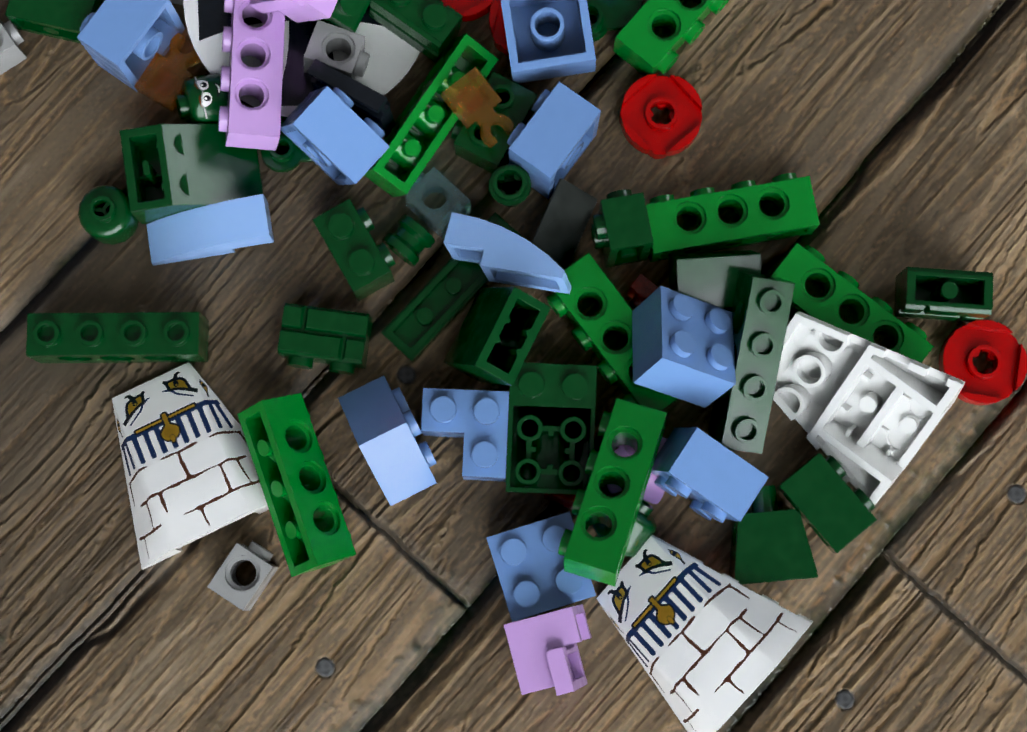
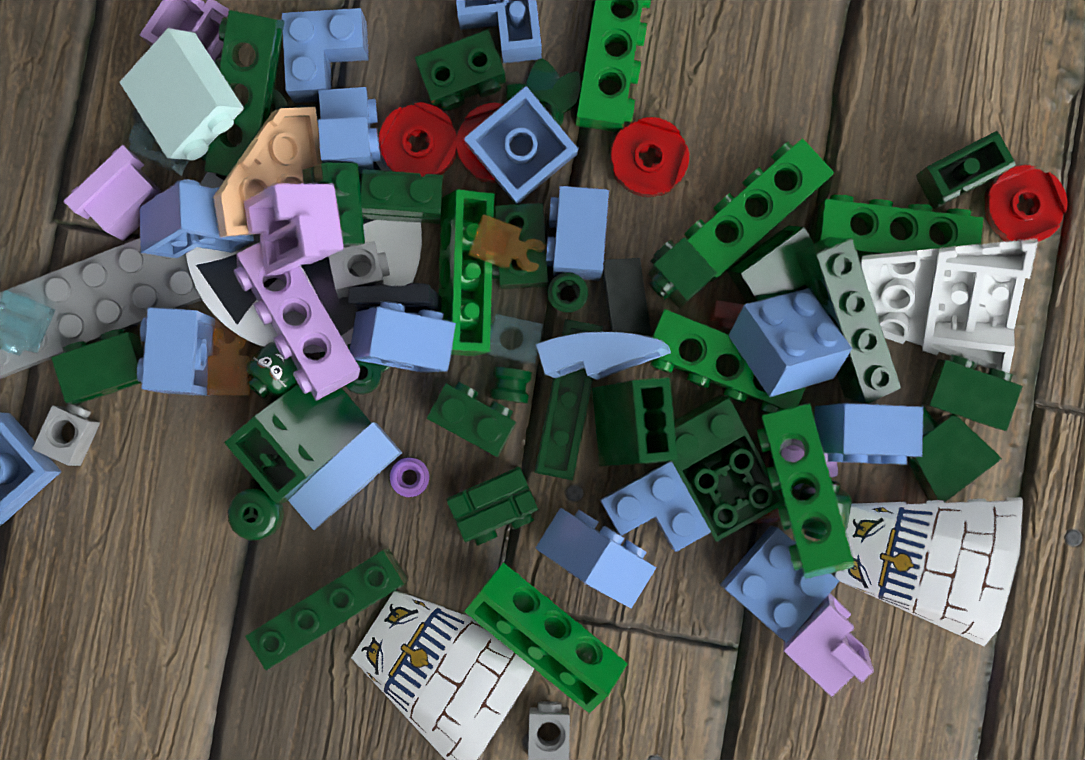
camera: 30 degrees left, 5 degrees up
none -> medium lavender plate [390,458,430,497]

